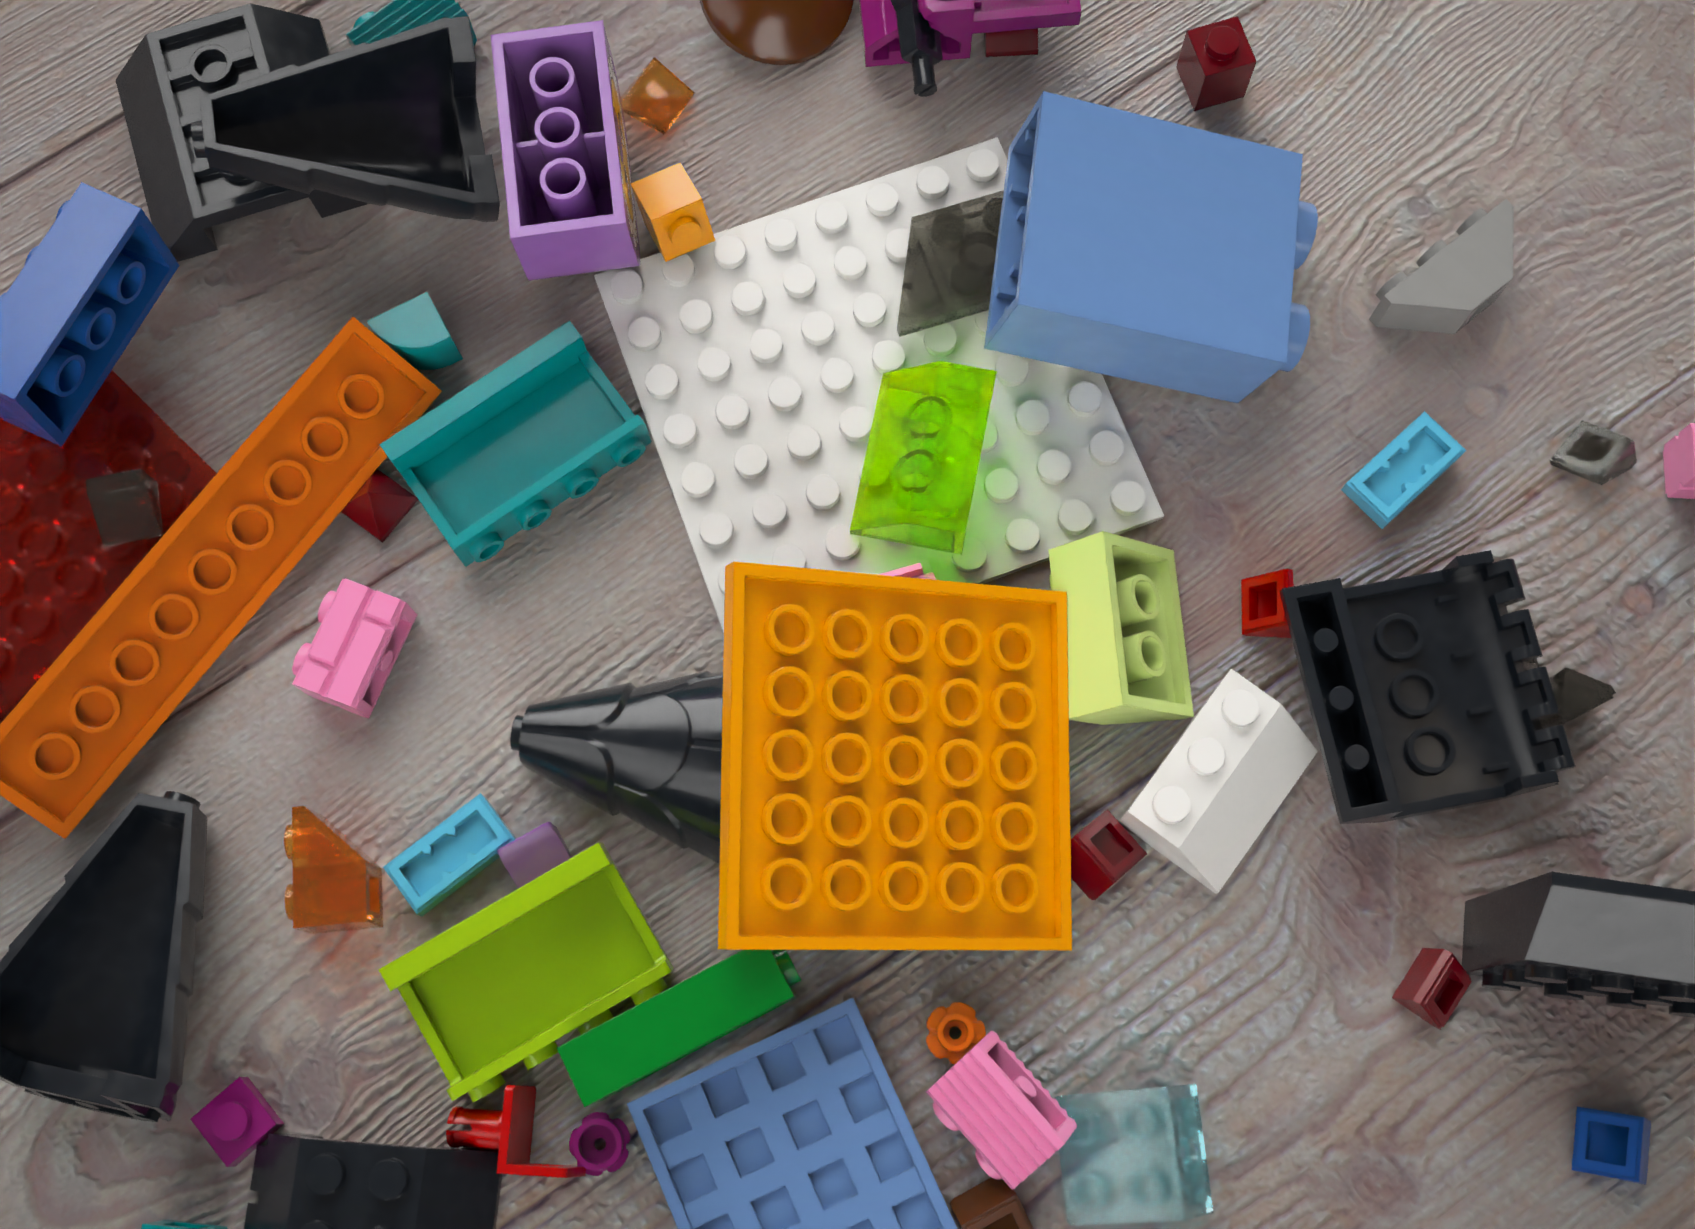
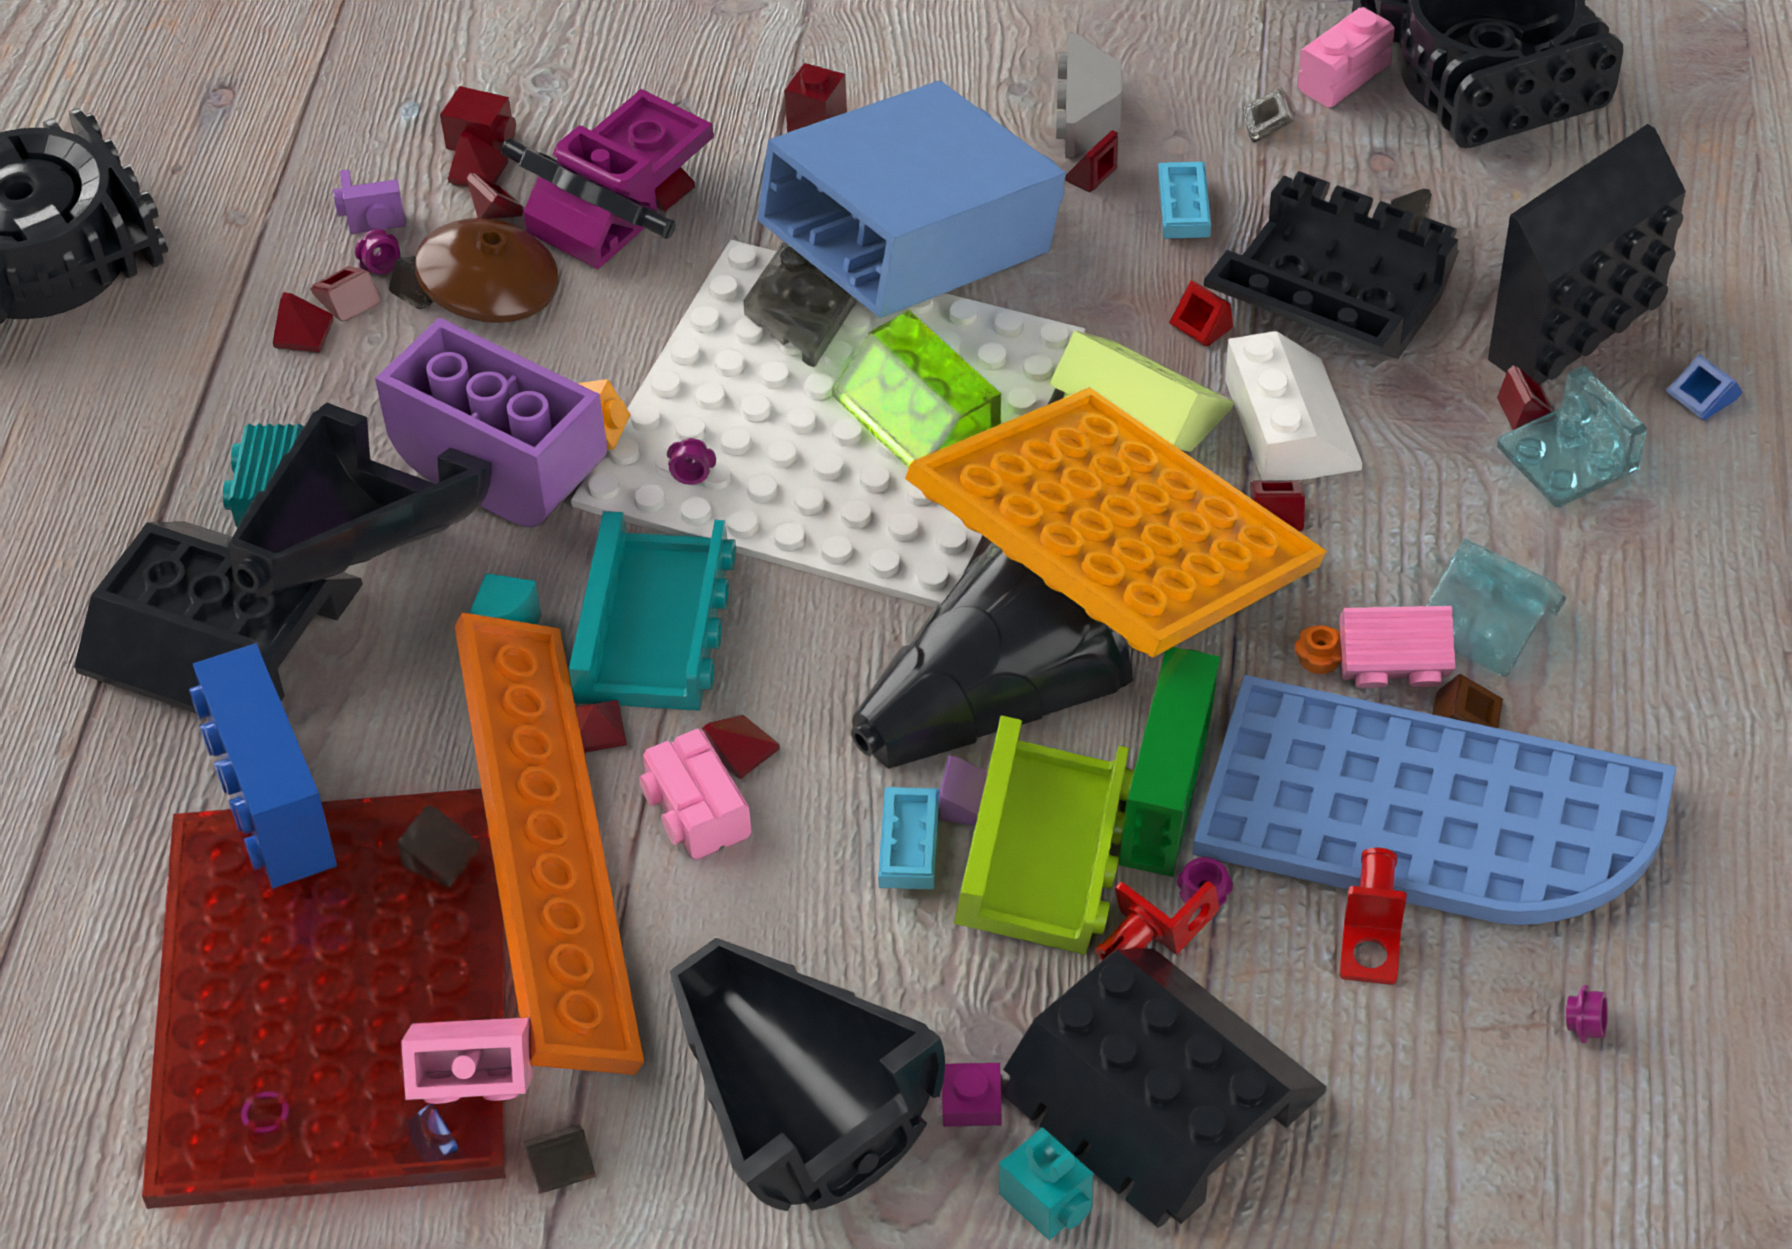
camera: 50 degrees left, 25 degrees down
clear orange slope [284,806,383,934] -> none
none -> magenta plate [667,438,716,485]
none -> dark red slope [702,715,780,779]
none -> dark red slope [1065,130,1118,193]
none -> clear light blue bracket [1497,365,1647,507]

